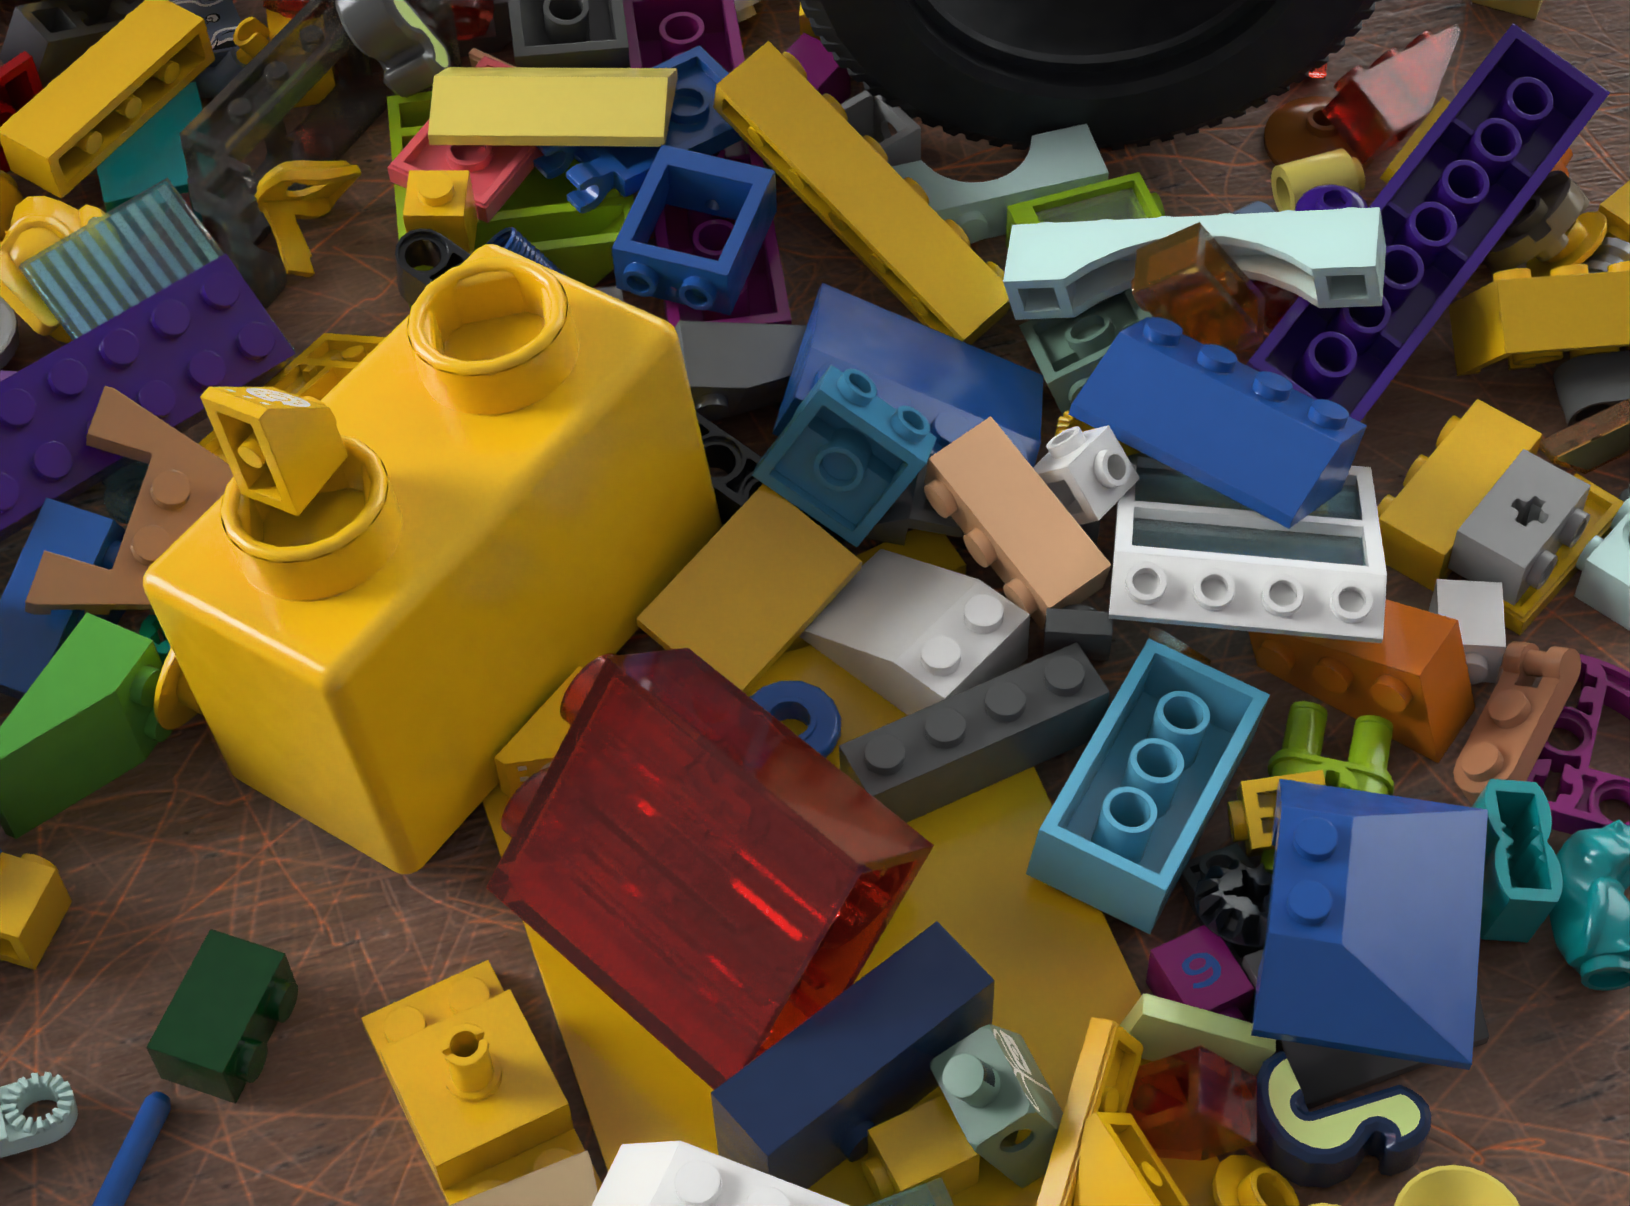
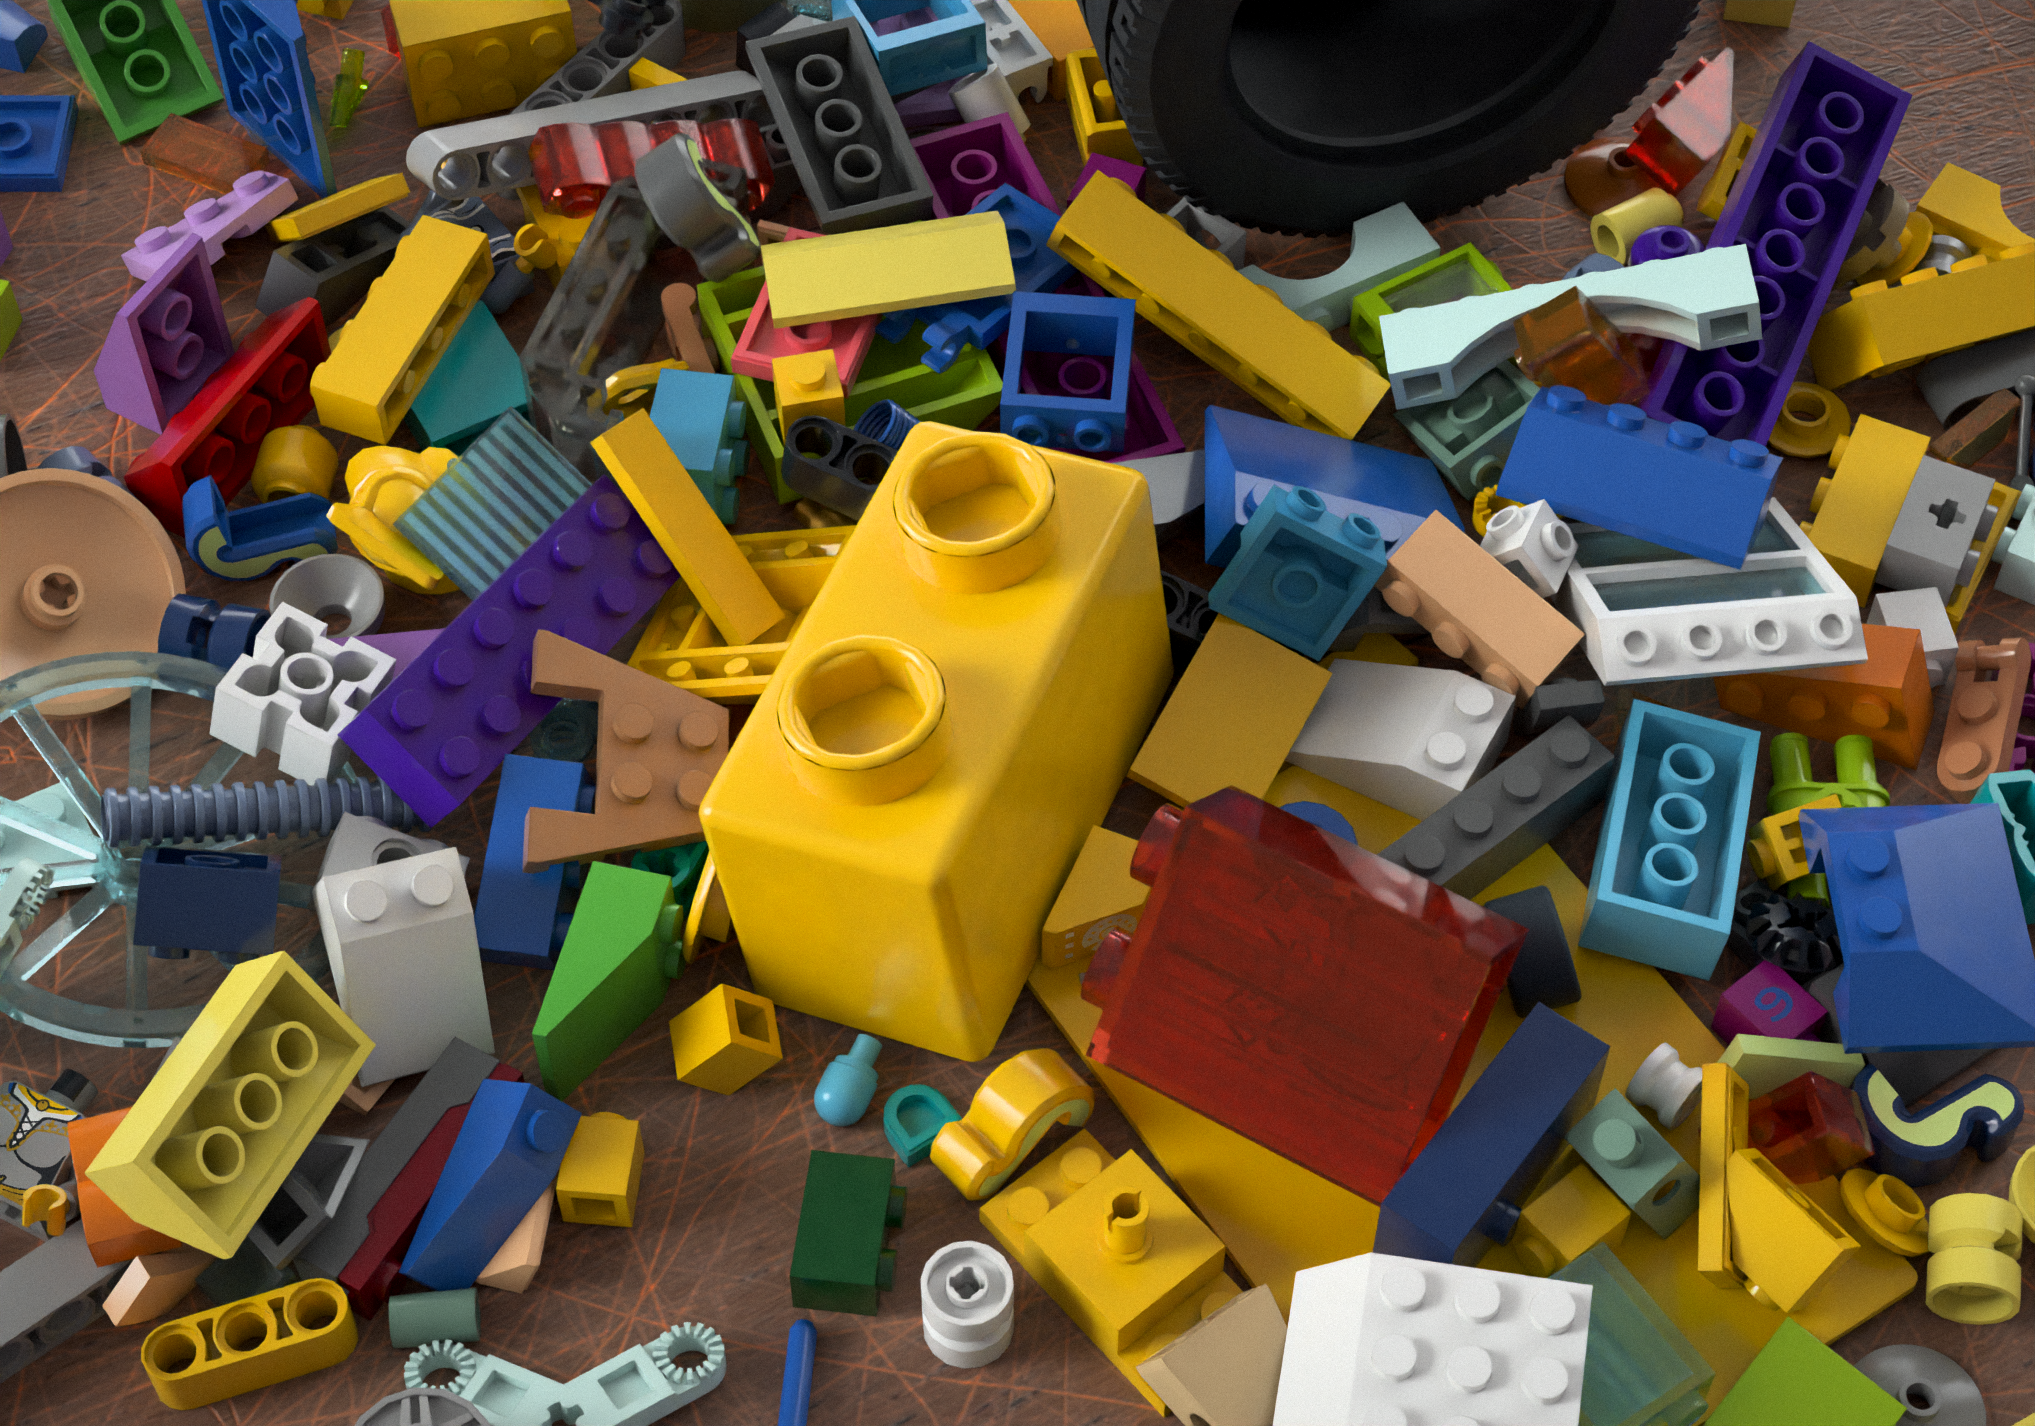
camera: 15 degrees left, 0 degrees up
yellow slope [200,387,348,516] -> none
none -> yellow tile [590,408,786,646]
none -> dark azure brick [649,368,750,527]
none -> nougat plate [661,283,720,374]
none -> yellow brick [669,983,783,1096]
none -> medium azure cylinder [814,1034,882,1127]
none -> teal tile [883,1084,962,1168]
none -> white wheel [920,1241,1014,1369]
none -> yellow animal [930,1048,1095,1201]
none -> black wheel [1483,885,1582,1018]
none -> white wheel [1625,1042,1702,1131]
none -> yellow piece [1768,381,1851,458]

